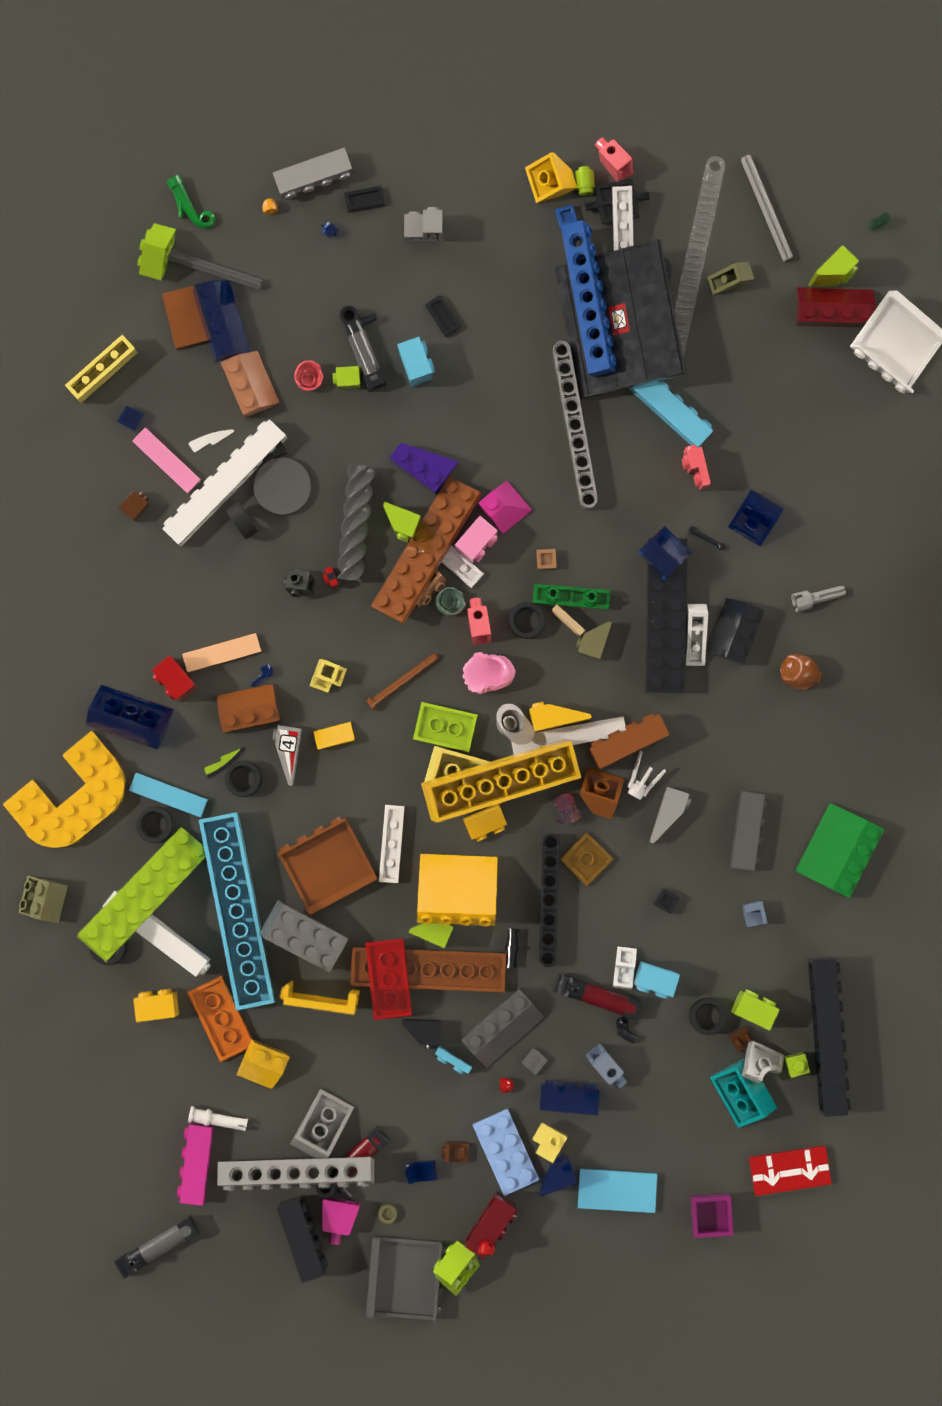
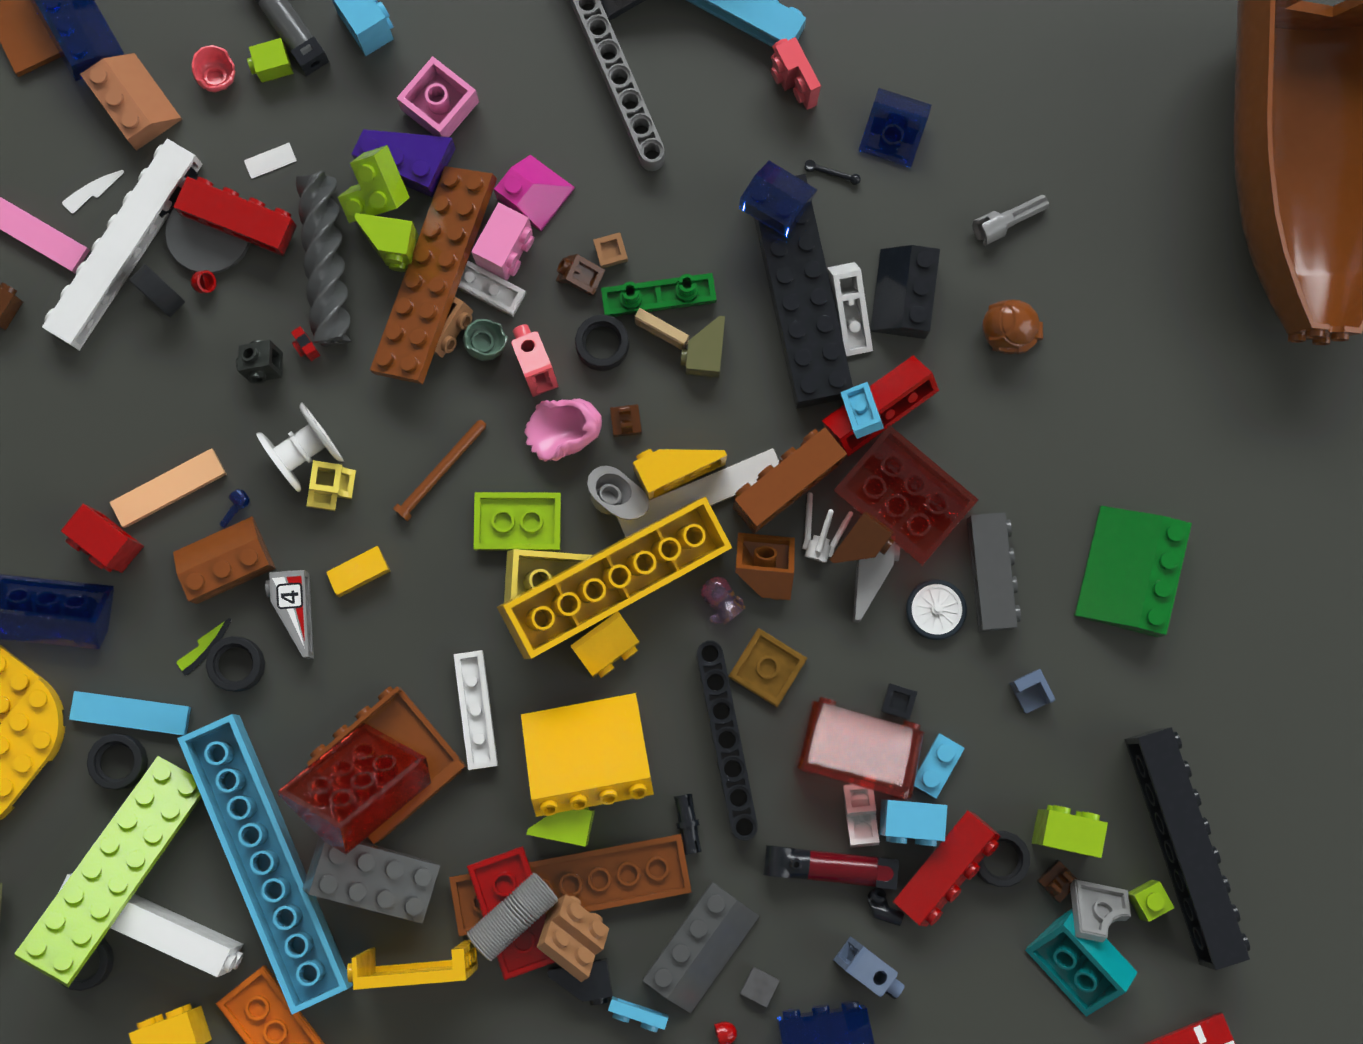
camera: 15 degrees left, 5 degrees down
none -> red brick [173,176,297,256]
none -> red hinge [191,270,216,294]
none -> white sticker [244,143,297,179]
none -> white piece [256,402,344,492]
none -> clear red slope [277,723,431,854]
none -> lime brick [338,145,410,223]
none -> bright pink brick [397,56,479,137]
none -> light grey piece [467,873,558,961]
none -> medium nougat plate [537,894,609,982]
none -> reddish brown bracket [556,254,605,296]
none -> reddish brown tile [610,404,642,437]
none -> clear red windscreen [793,697,925,801]
none -> red brick [822,355,939,456]
none -> reddish brown slope [829,511,894,563]
none -> clear red slope [834,425,979,566]
none -> medium azure plate [840,382,884,439]
none -> red brick [893,810,1001,927]
none -> white wheel [906,579,967,640]
none -> medium azure plate [910,733,965,799]

